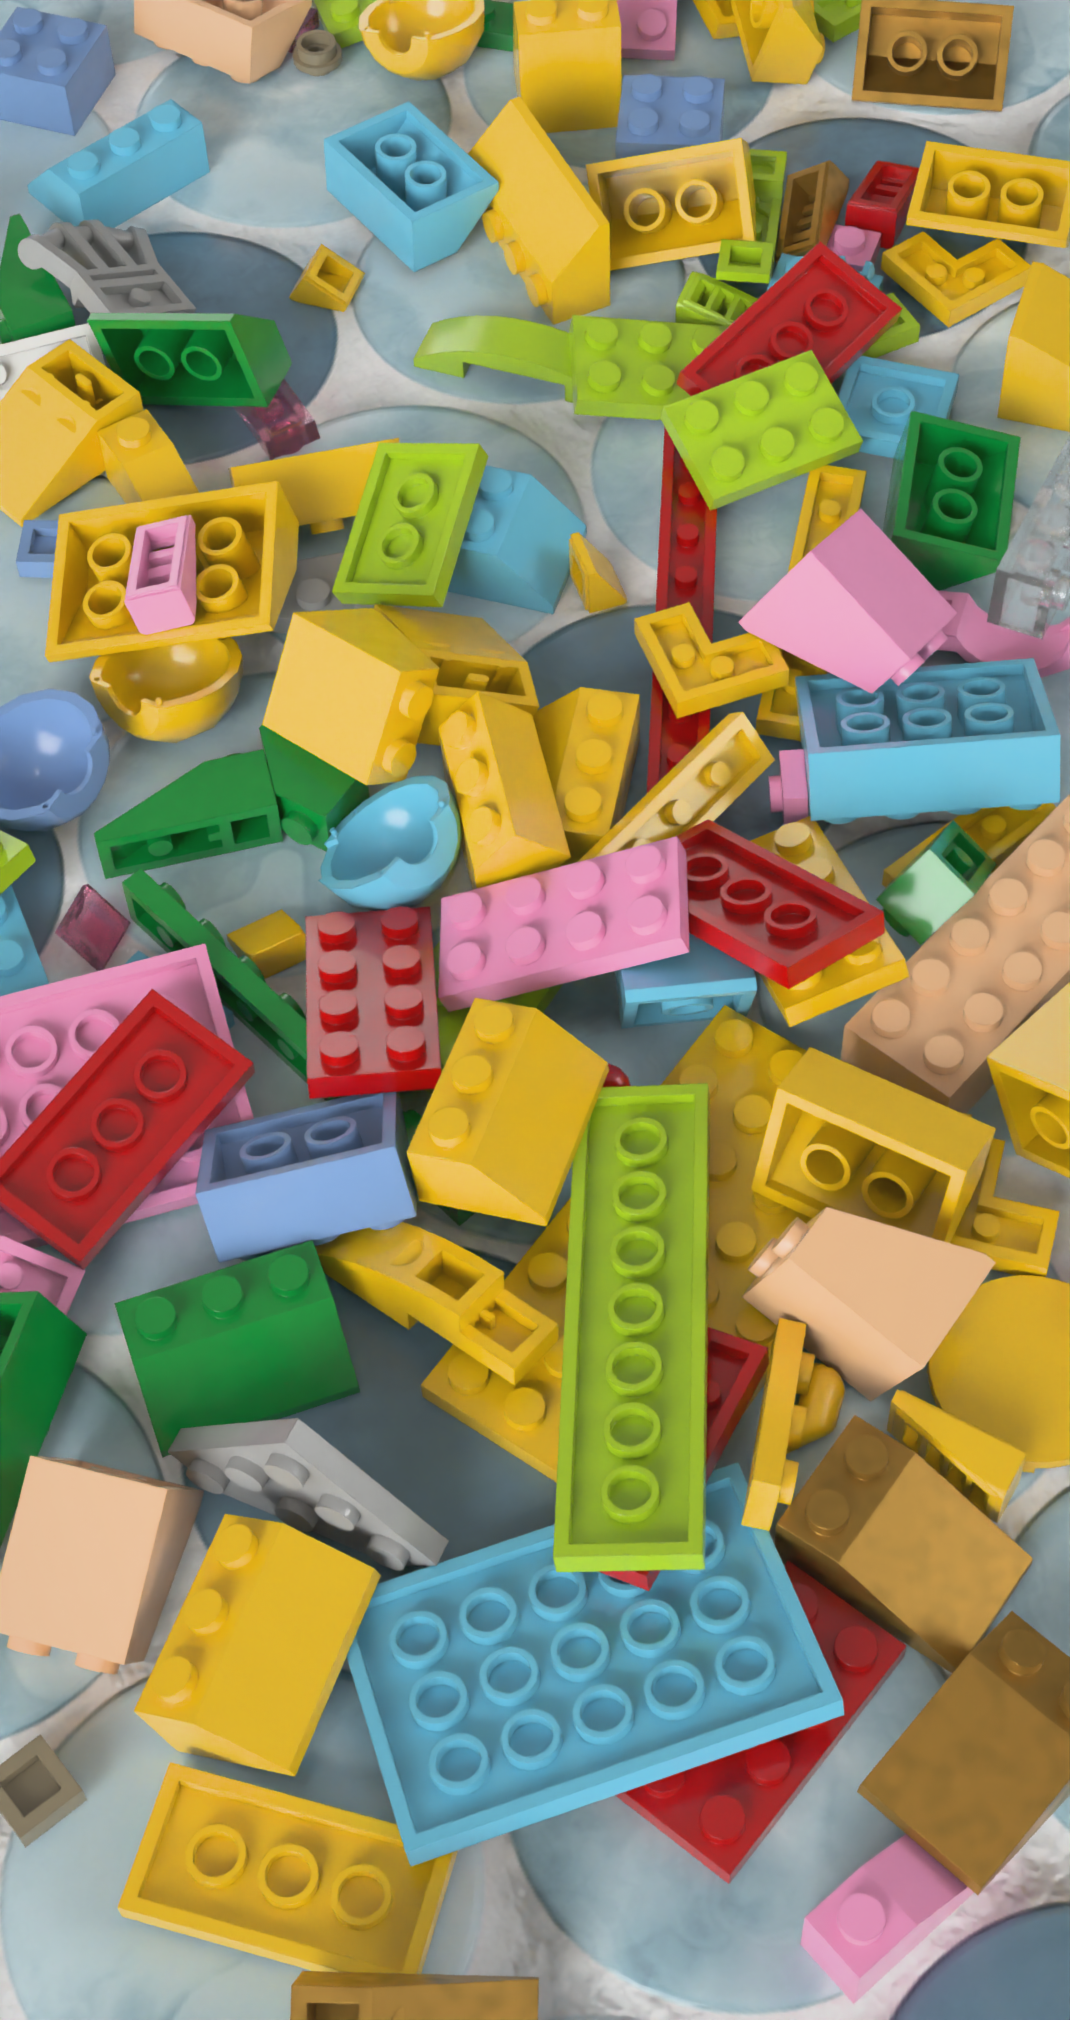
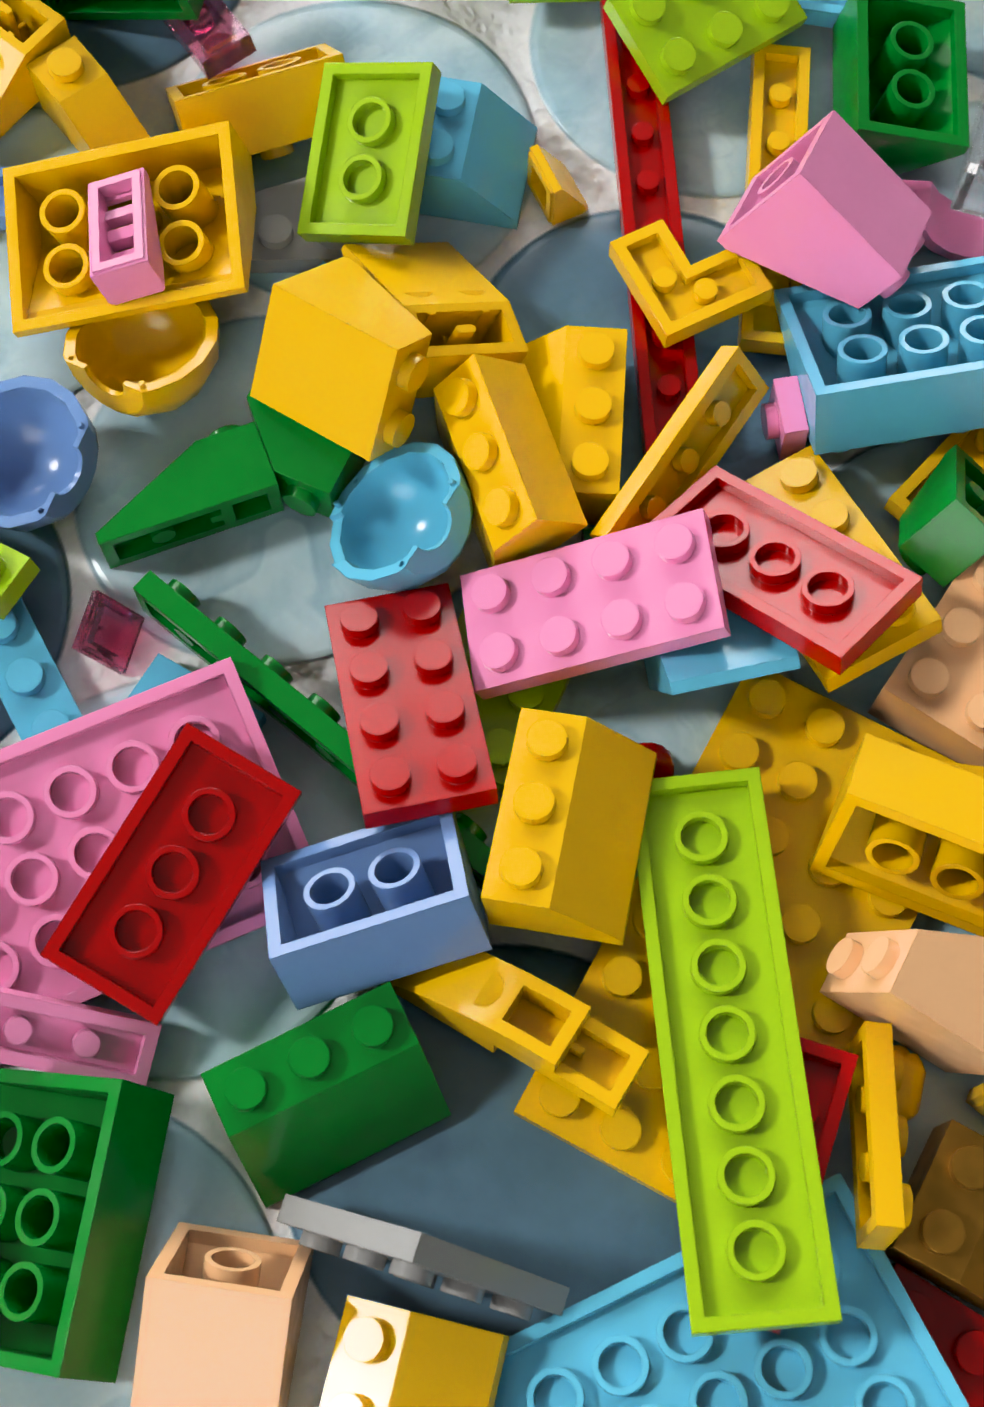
camera: 10 degrees left, 15 degrees up
yellow slope [226,909,306,979] -> none

